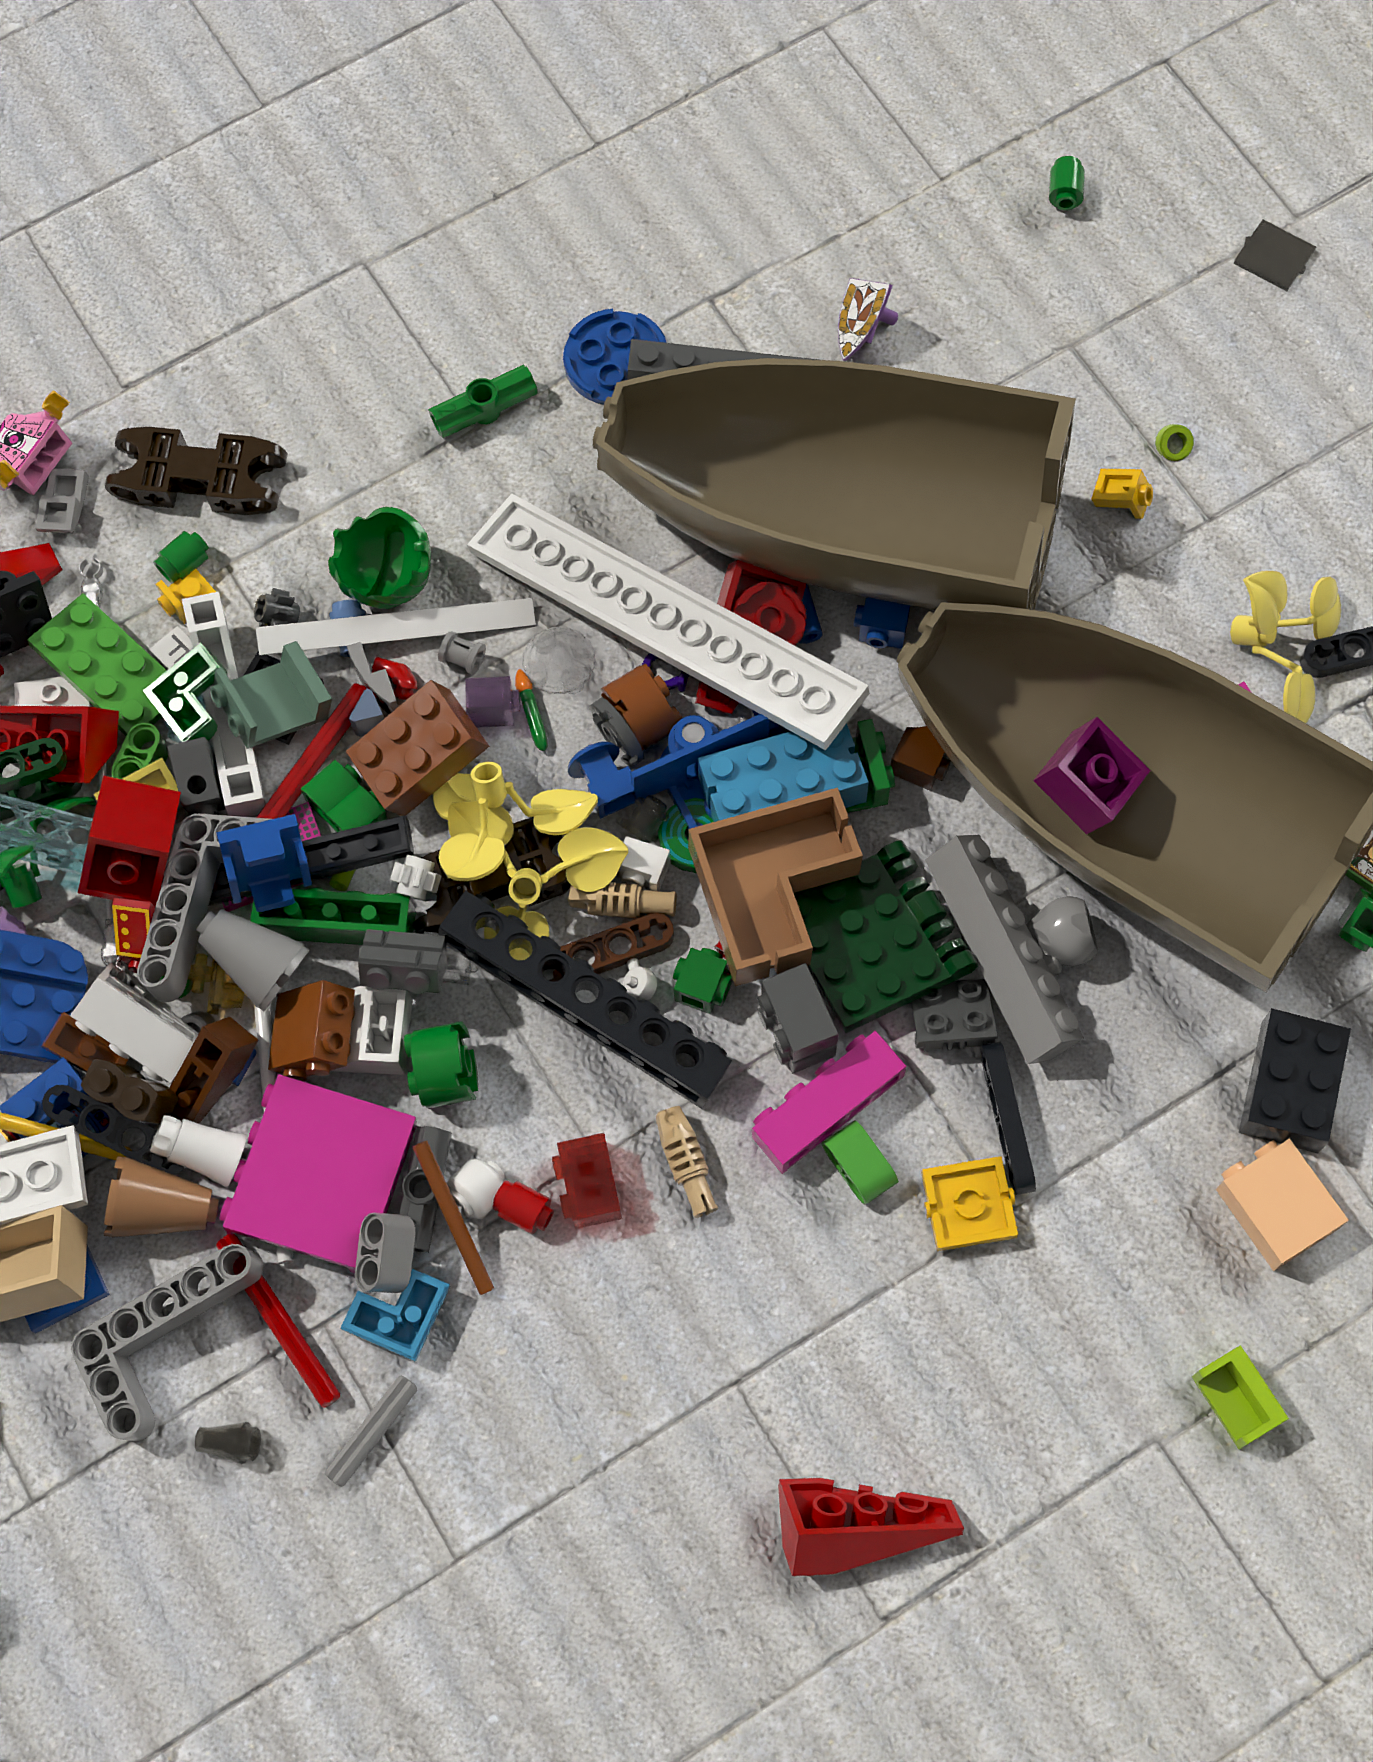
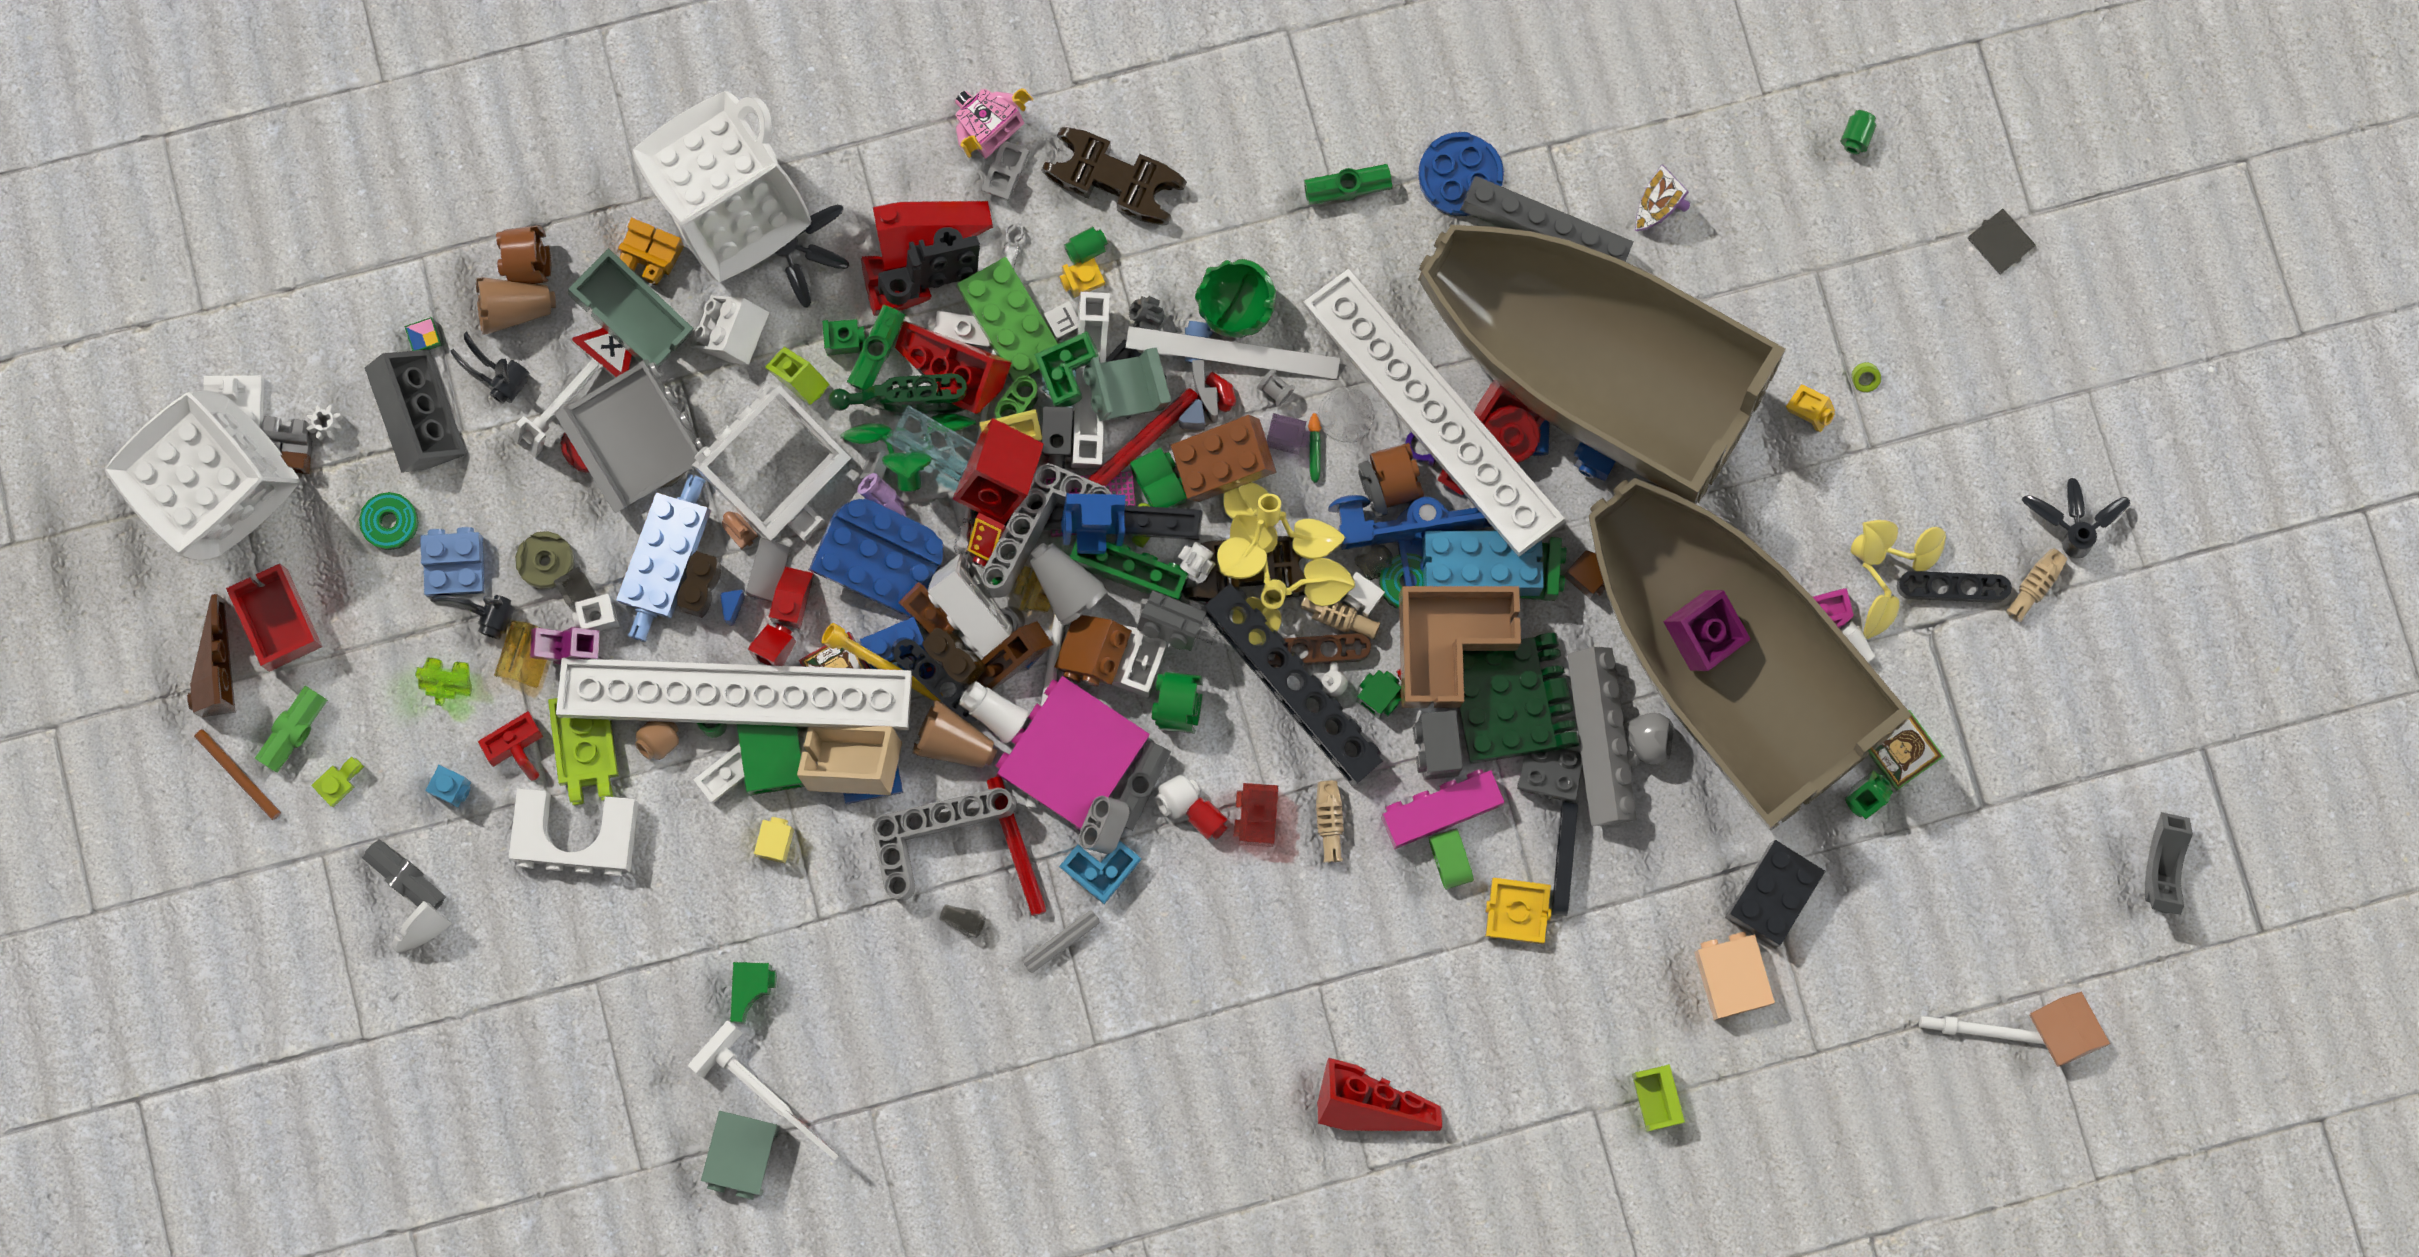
camera: 10 degrees right, 10 degrees up
dark orange bar [413,1140,494,1295] -> none

